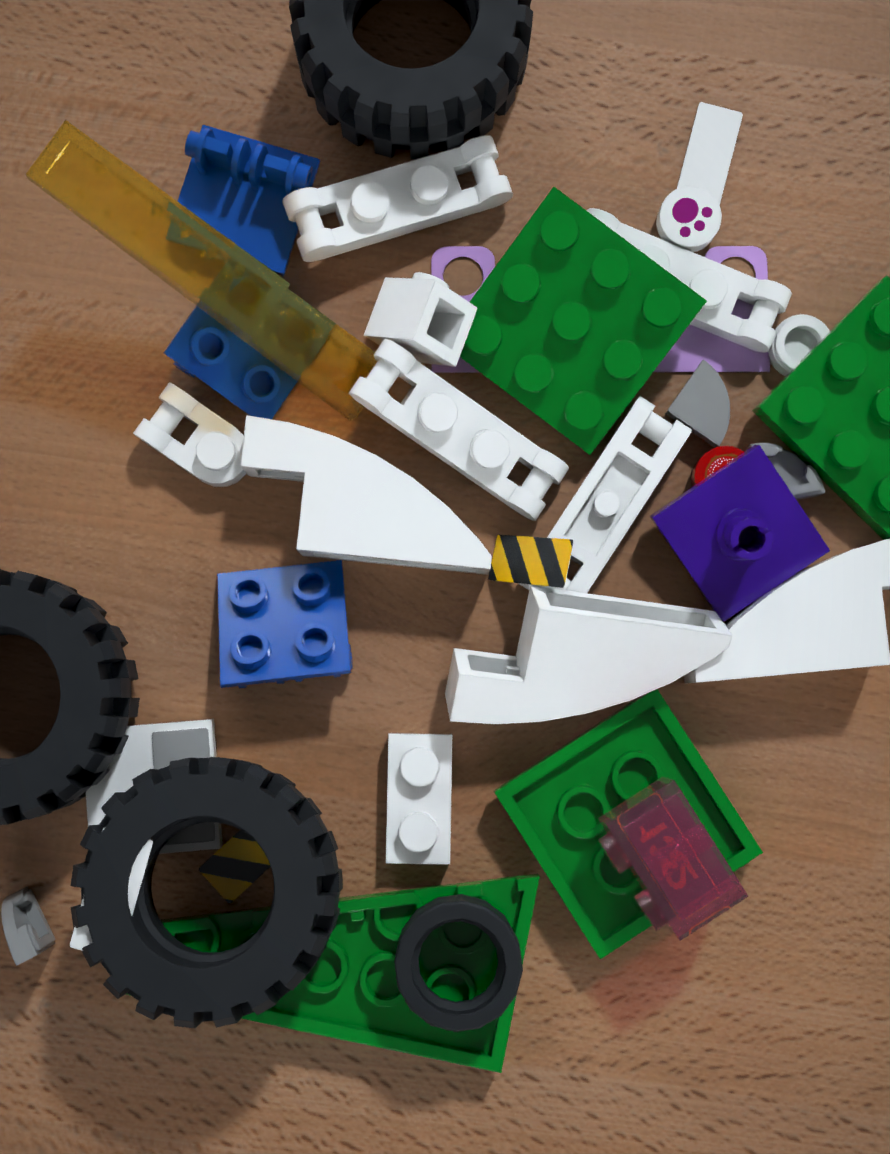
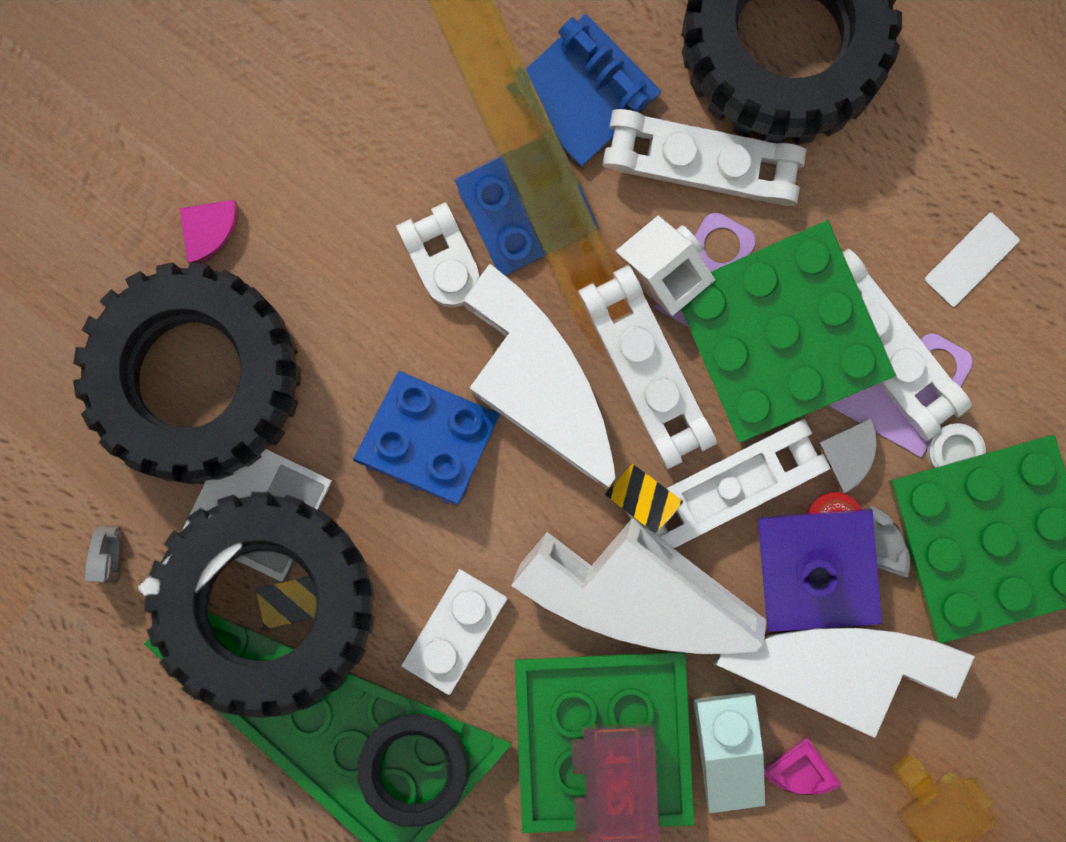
camera: 40 degrees right, 0 degrees up
white tile [656,186,722,252] -> none
none -> light aqua slope [692,692,765,813]
none -> dark pink tile [764,737,841,795]

